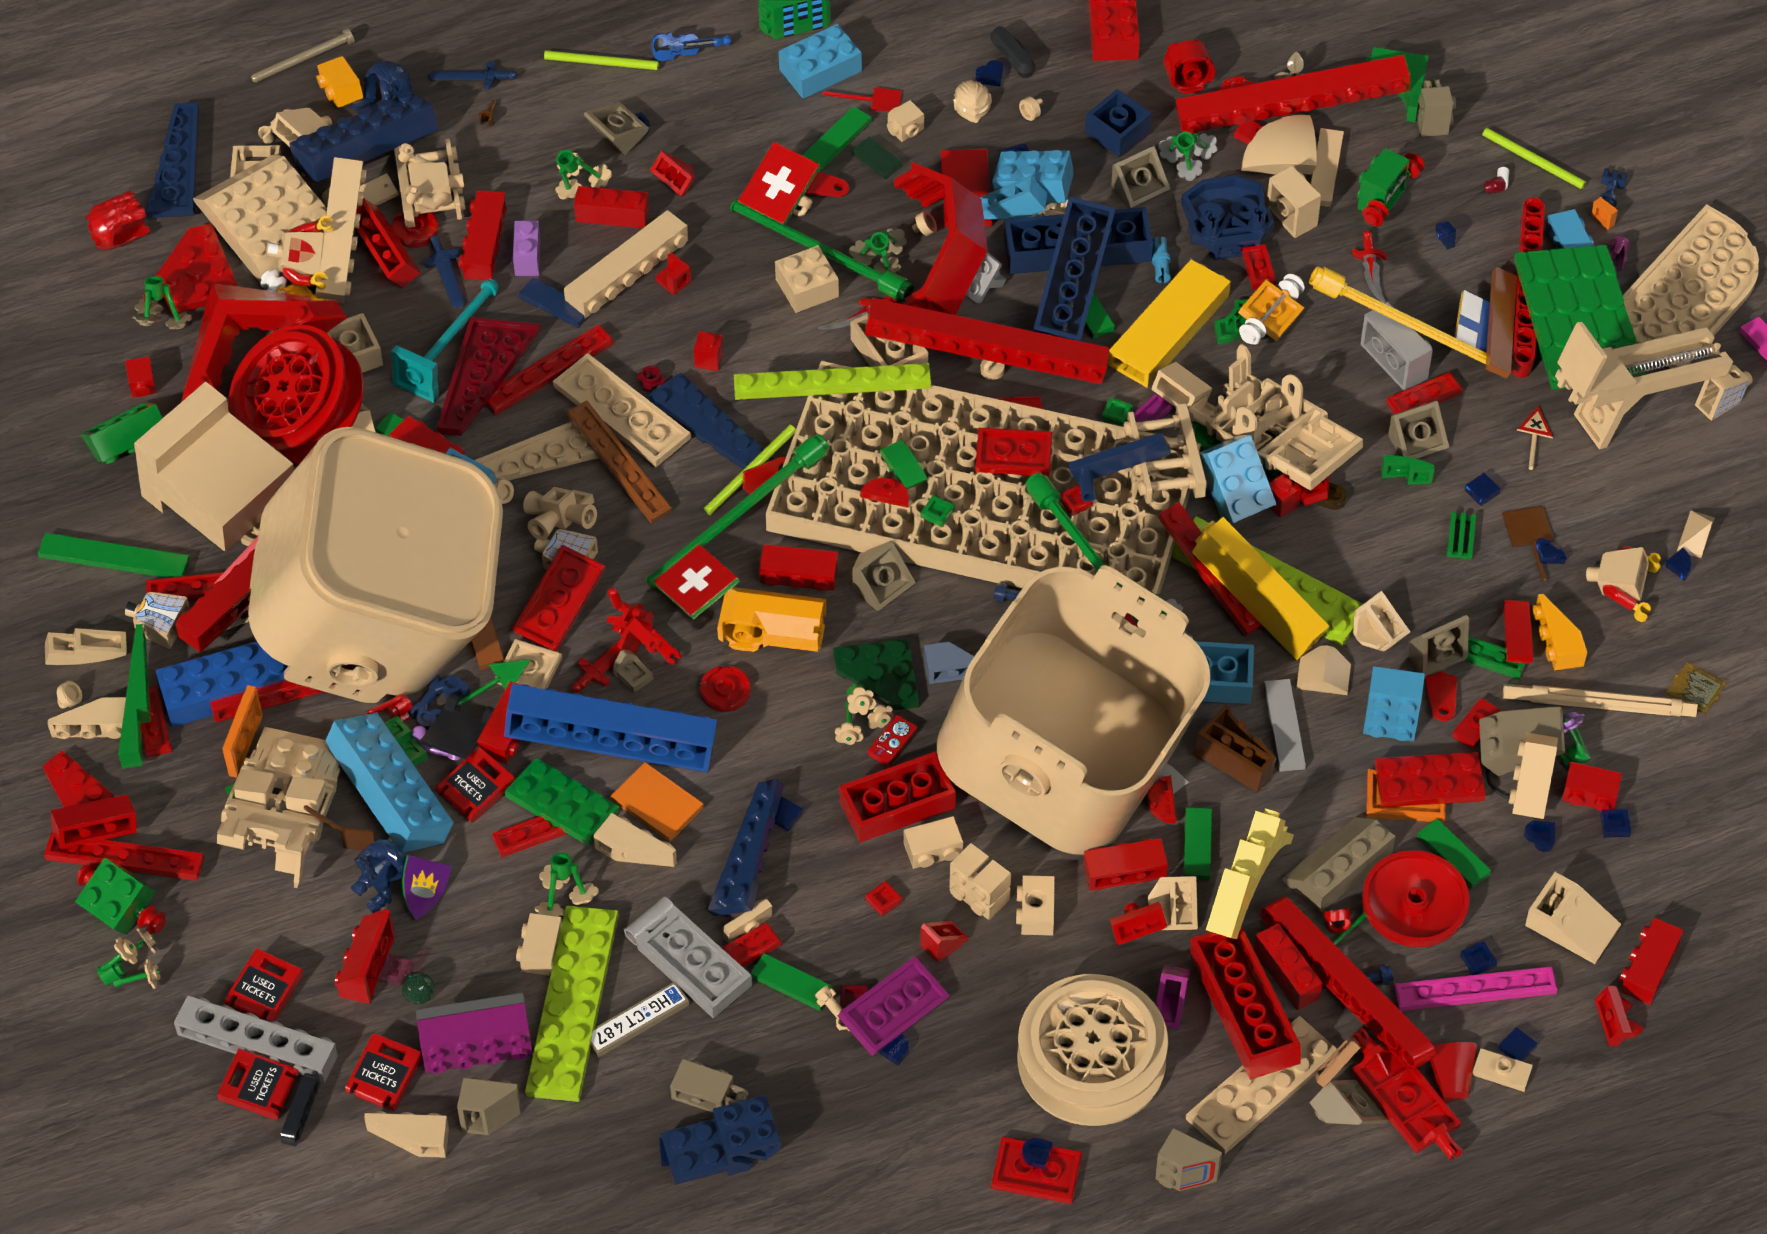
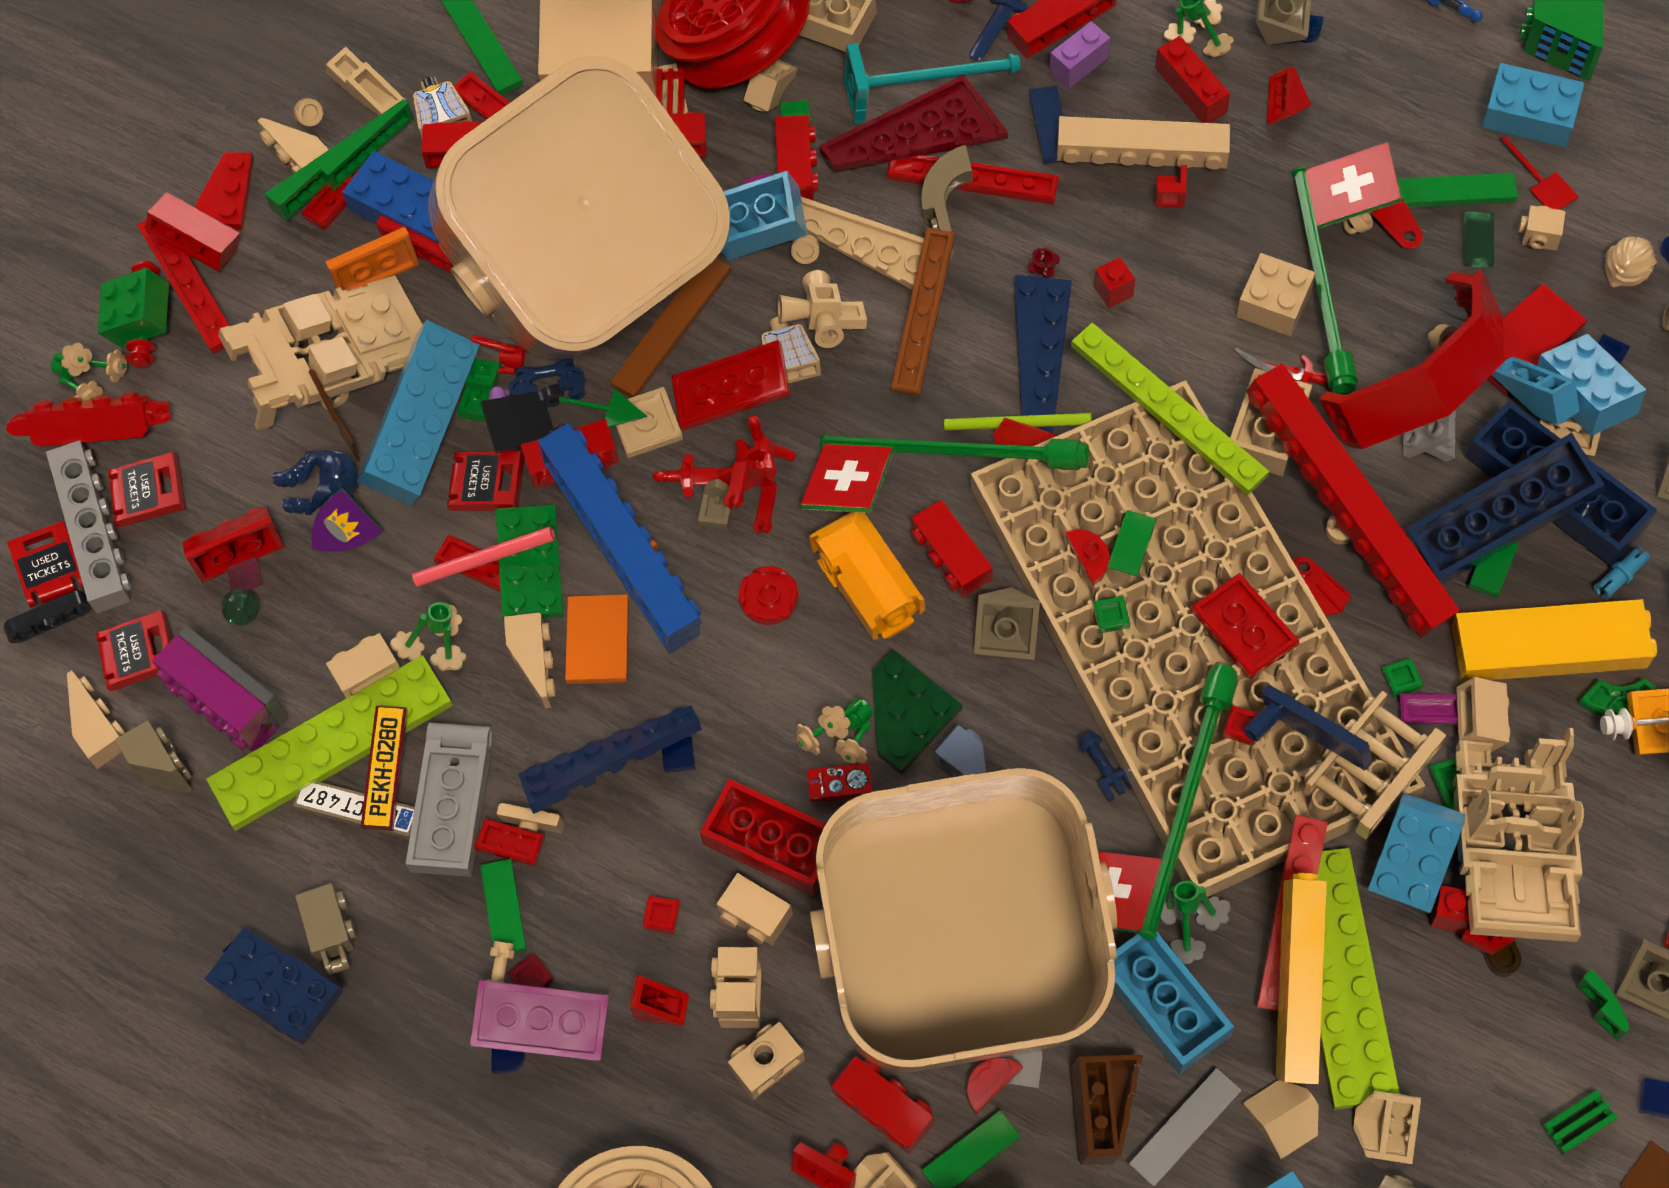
camera: 55 degrees right, 10 degrees up
tan plate [553,353,691,467] -> none
dark tan plant [849,229,907,273] -> none
none -> red hinge [6,392,172,447]
none -> tile [361,706,408,831]
none -> coral piece [412,526,556,587]
none -> dark tan arch [921,145,973,232]

